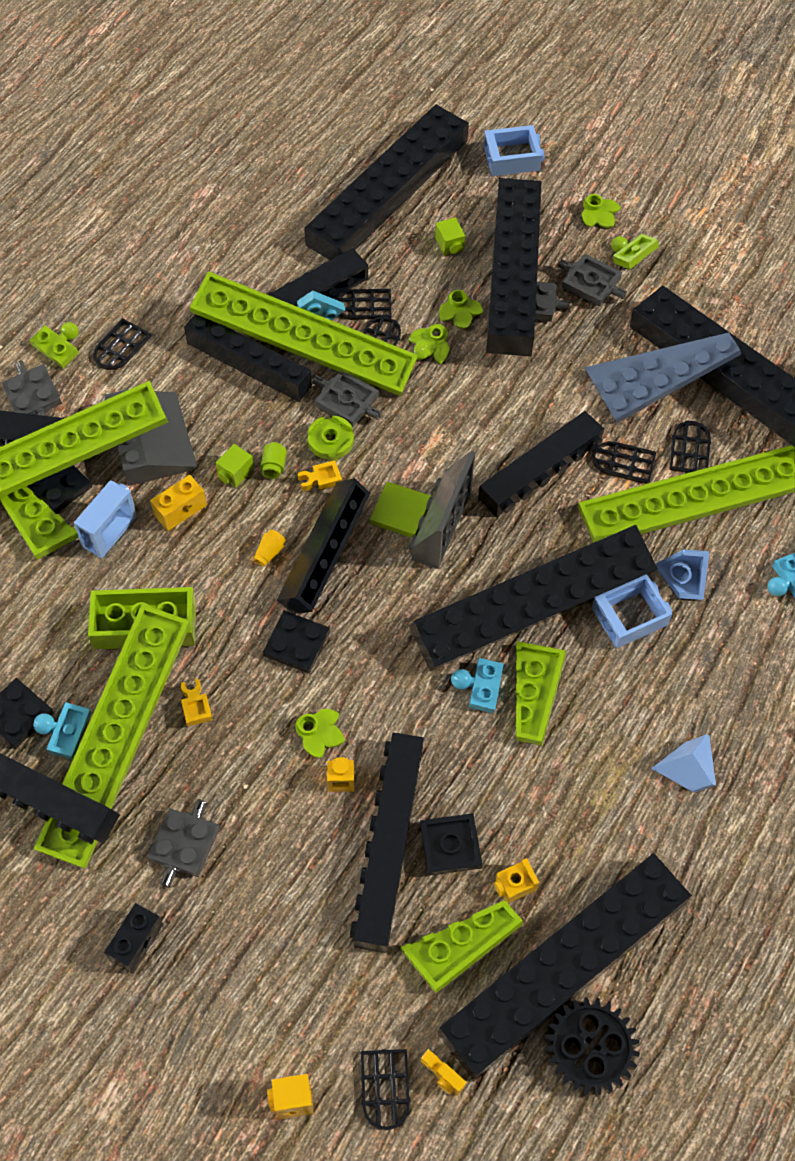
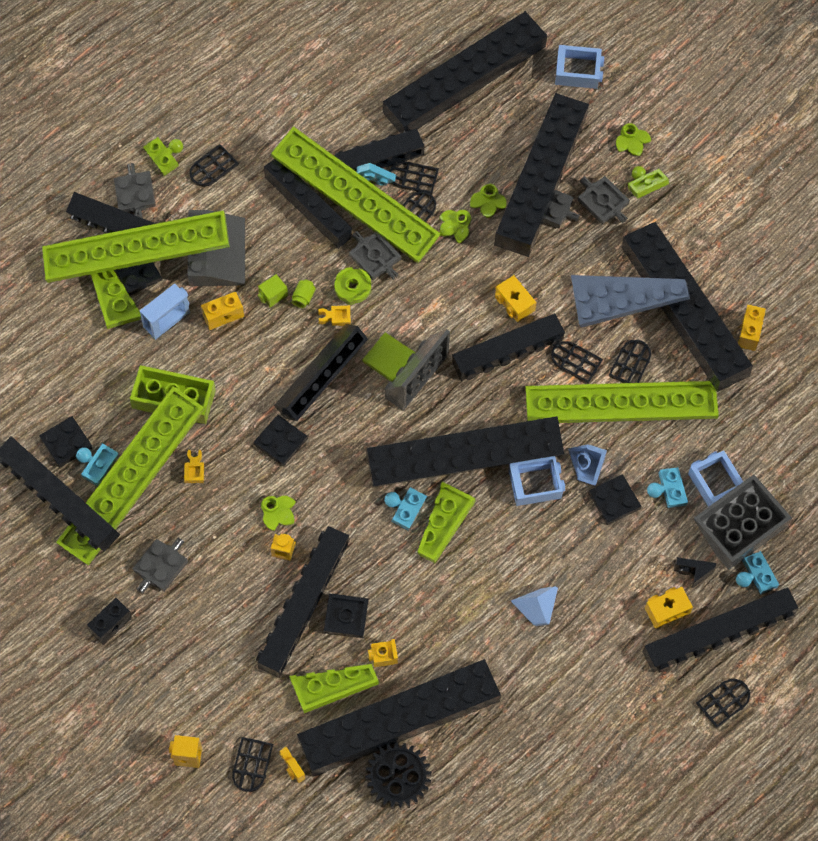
camera: 15 degrees right, 5 degrees up
yellow cone [253,529,286,567] -> none
lime brick [435,217,465,256] -> none
none -> yellow brick [495,275,537,322]
none -> black plate [588,474,642,525]

